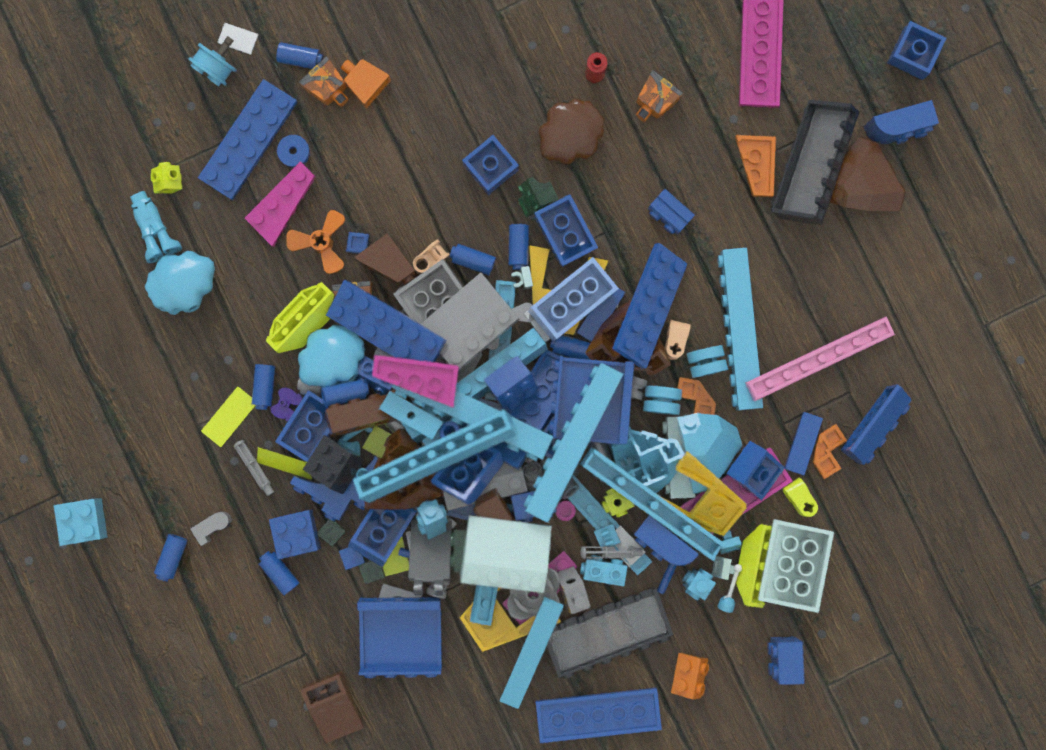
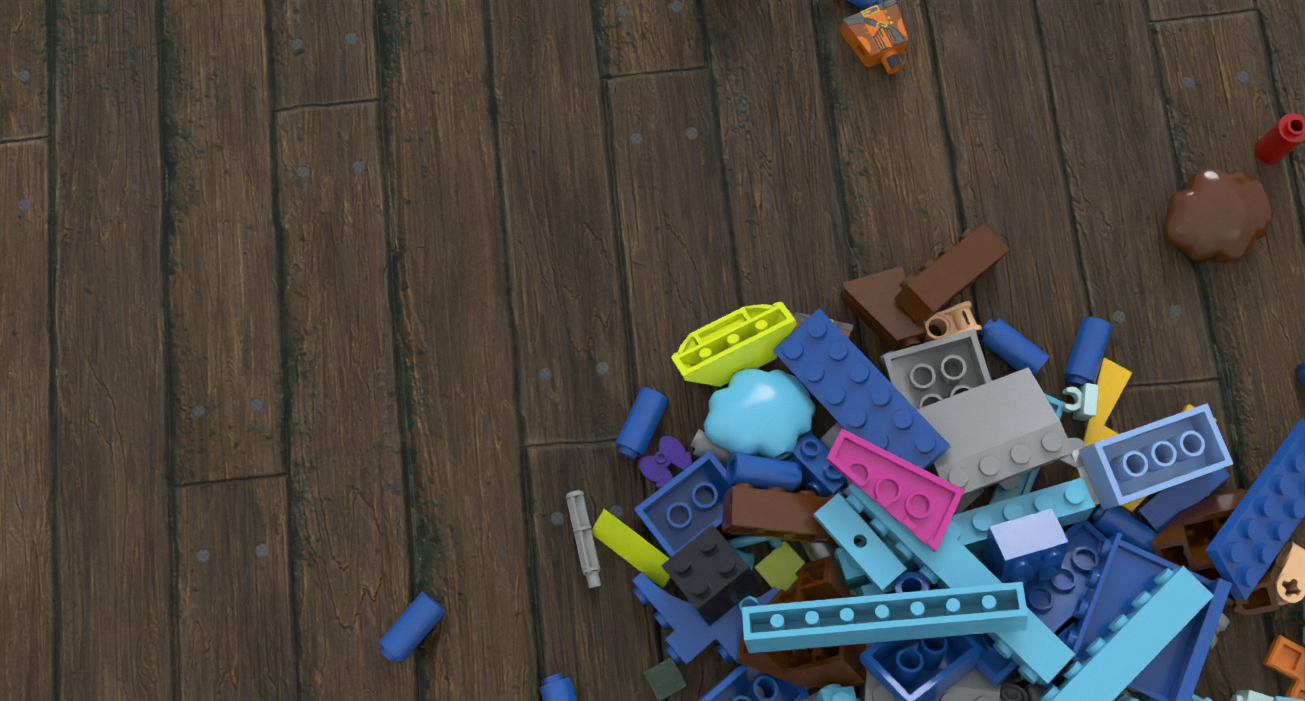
camera: 25 degrees right, 10 degrees down
medium azure brick [54,498,108,546] -> none
medium azure piece [130,191,182,263] -> none
medium azure piece [145,251,215,315] -> none
neon yellow brick [151,162,182,194] -> none
light grey leg [191,512,232,546] -> none
blue plate [198,79,298,201] -> none
neon yellow sticker [201,386,255,447] -> none
dark pink wing [245,162,316,247] -> none
blue brick [269,509,321,559] -> none
blue piece [277,135,310,168] -> none
orange piece [287,210,345,274] -> none
orange torso [341,59,391,109] -> none
blue tile [346,232,369,254] -> none
blue brick [462,135,519,195] -> none
clear green brick [518,177,559,217] -> none
blue brick [534,195,598,267] -> none
medium azure wheel [643,386,682,415] -> none
none -> reddish brown brick [894,223,1010,326]

